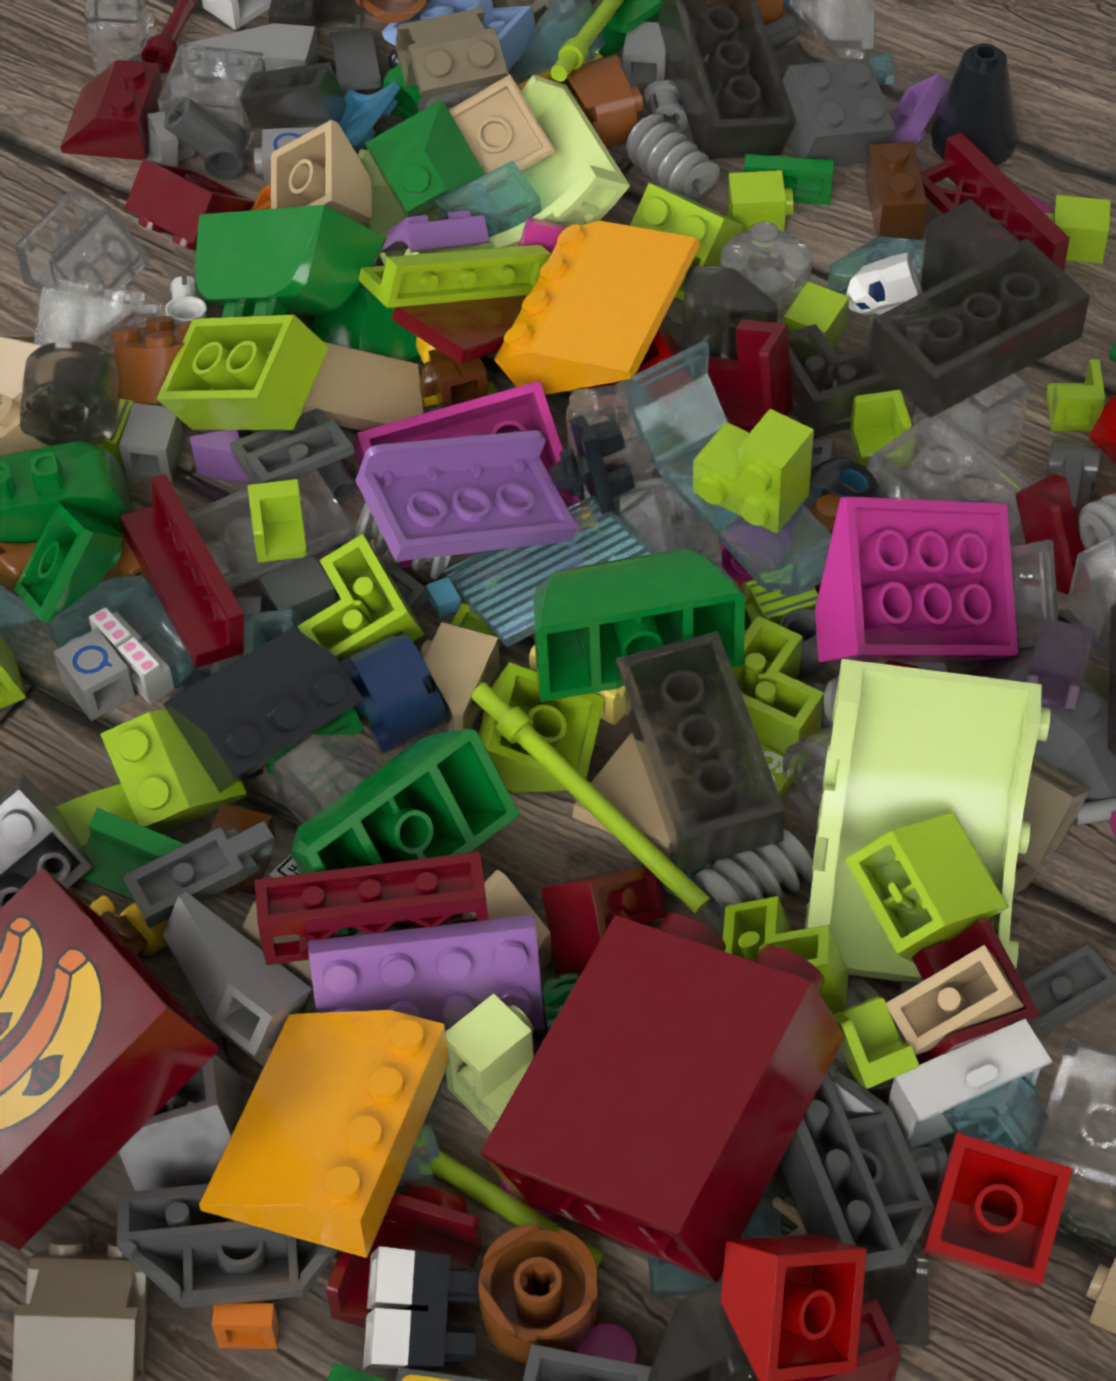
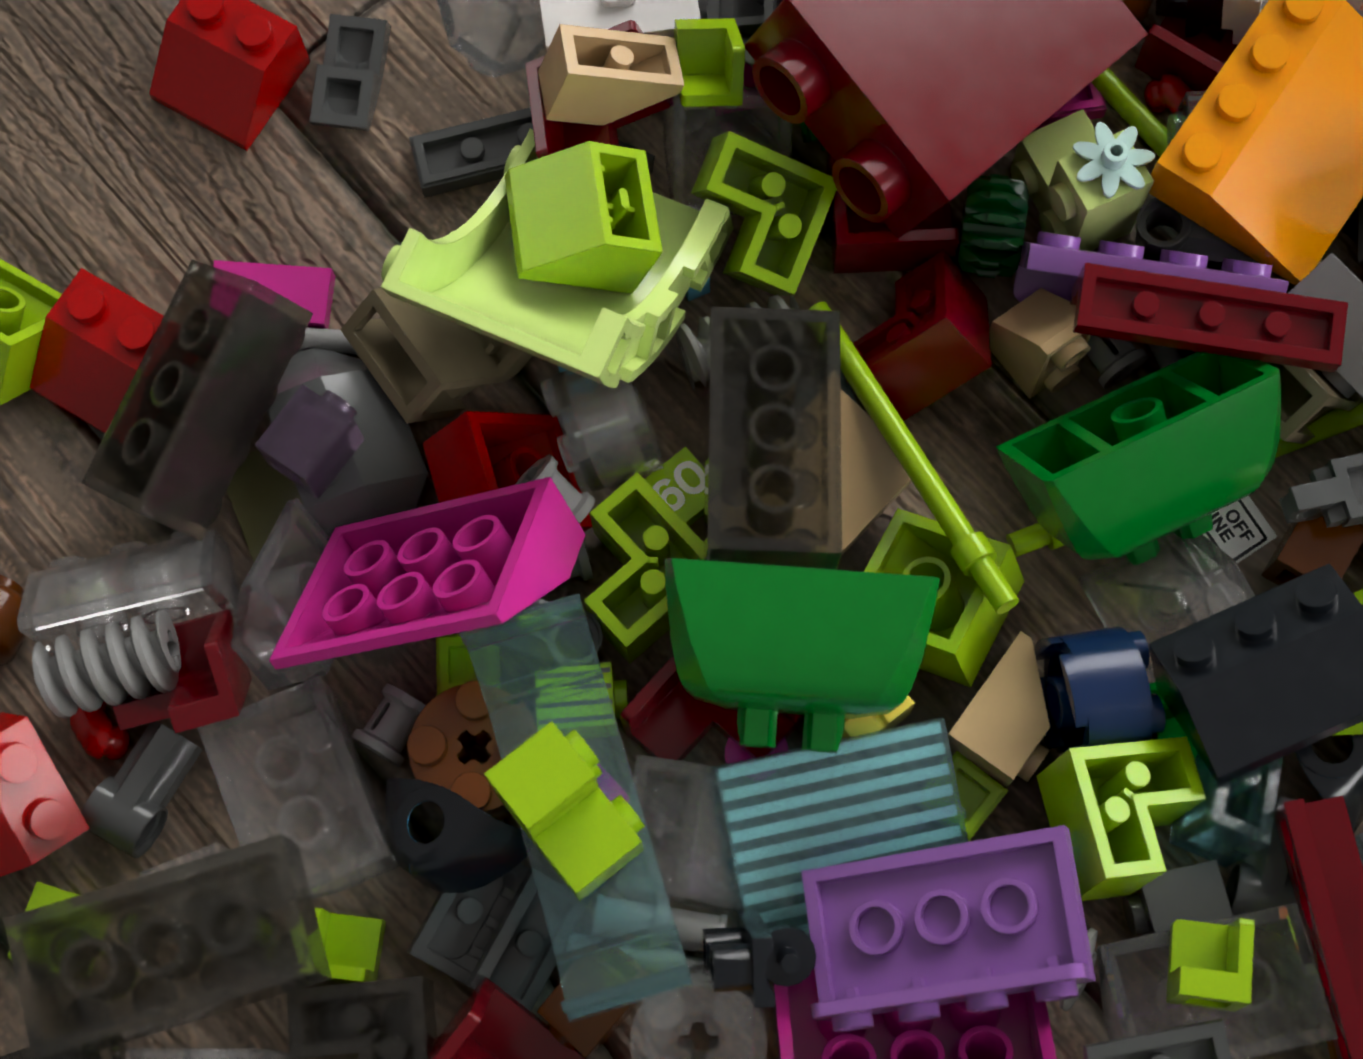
camera: 160 degrees left, 20 degrees up
none -> light aqua plant [1073,122,1155,199]

